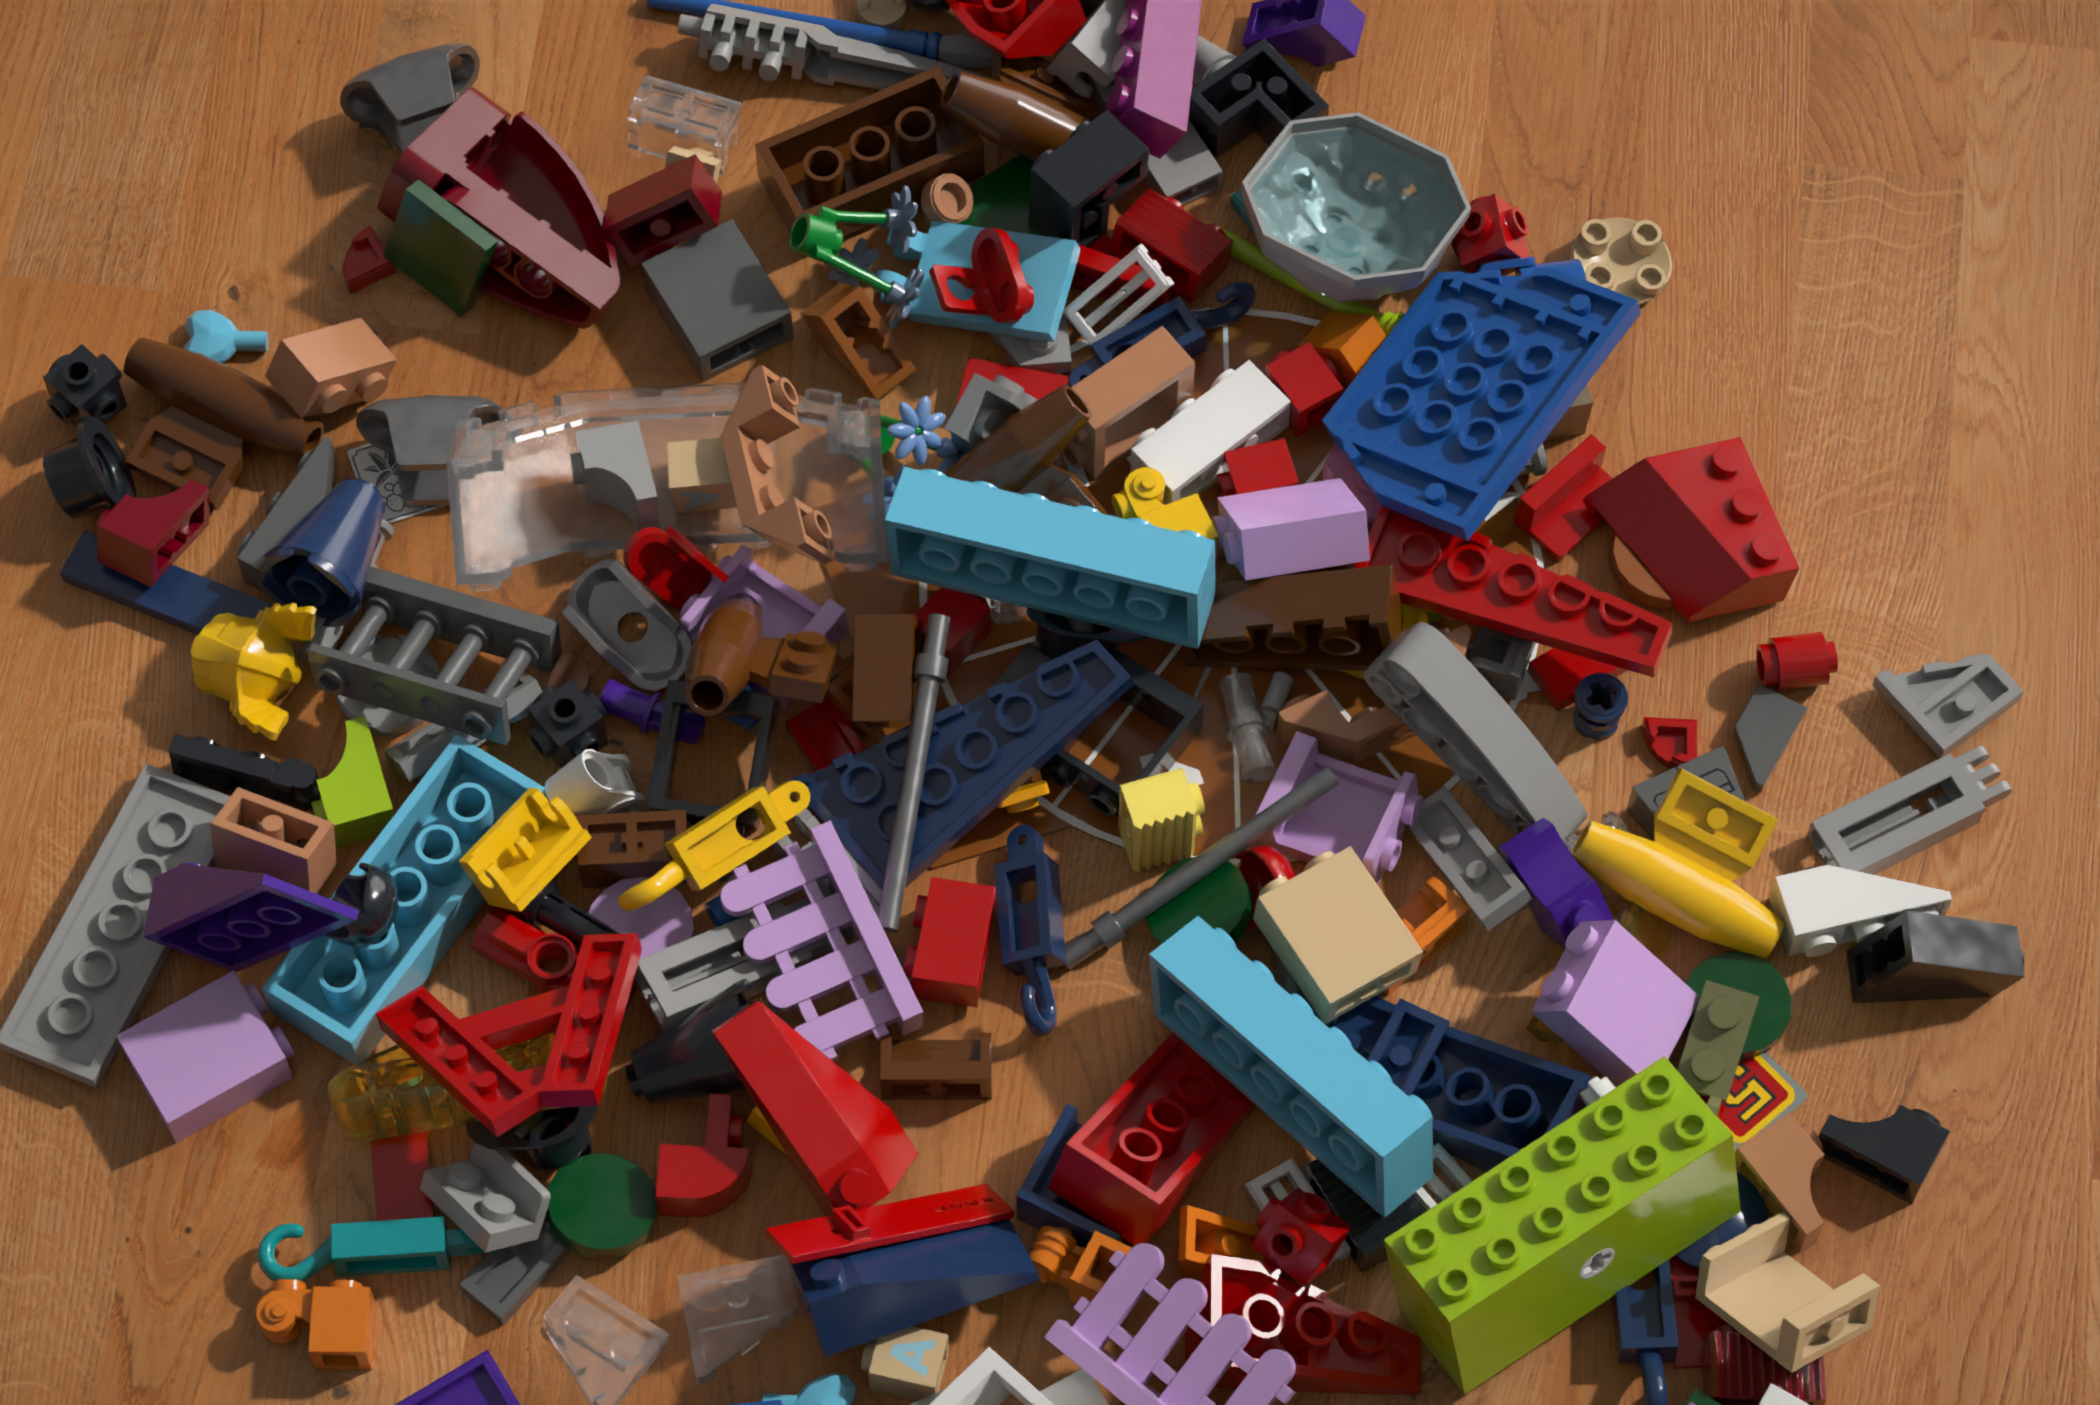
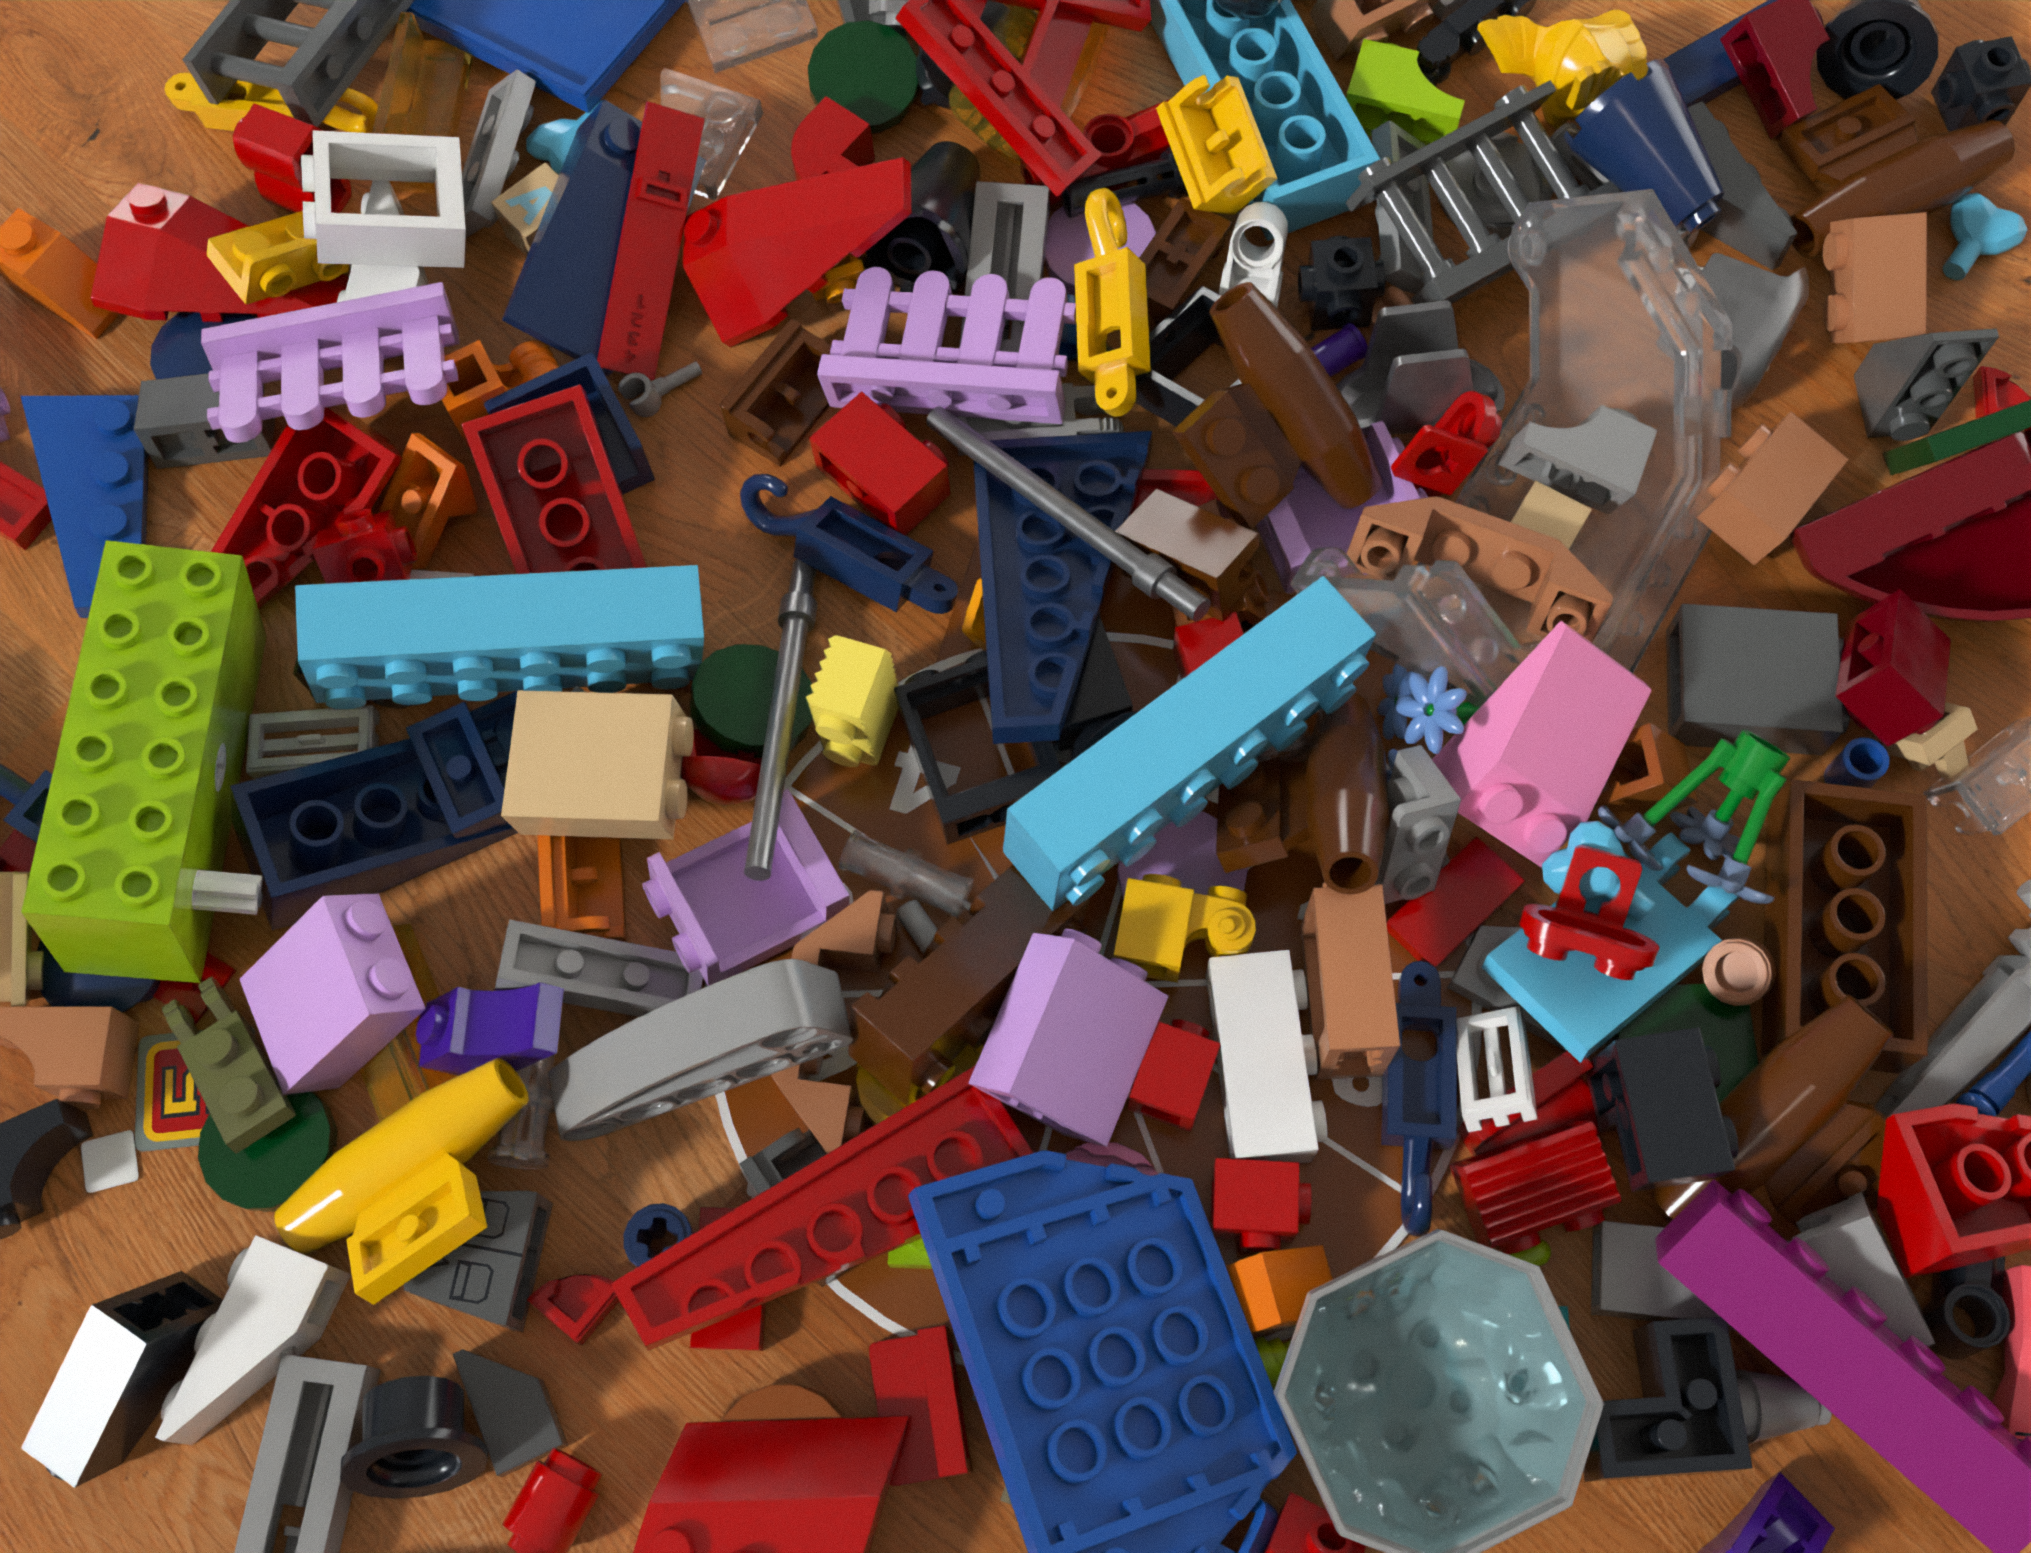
camera: 130 degrees right, 5 degrees up
none -> white sticker [81,1130,139,1193]
none -> black piece [340,1376,488,1499]
none -> light grey hand [618,361,702,417]
none -> bright pink slope [1432,620,1652,867]
none -> medium azure rock [1542,821,1655,921]
none -> nougat brick [1696,412,1849,565]
none -> blue hinge [1824,737,1889,789]
none -> dark grey slope [1854,329,1999,441]

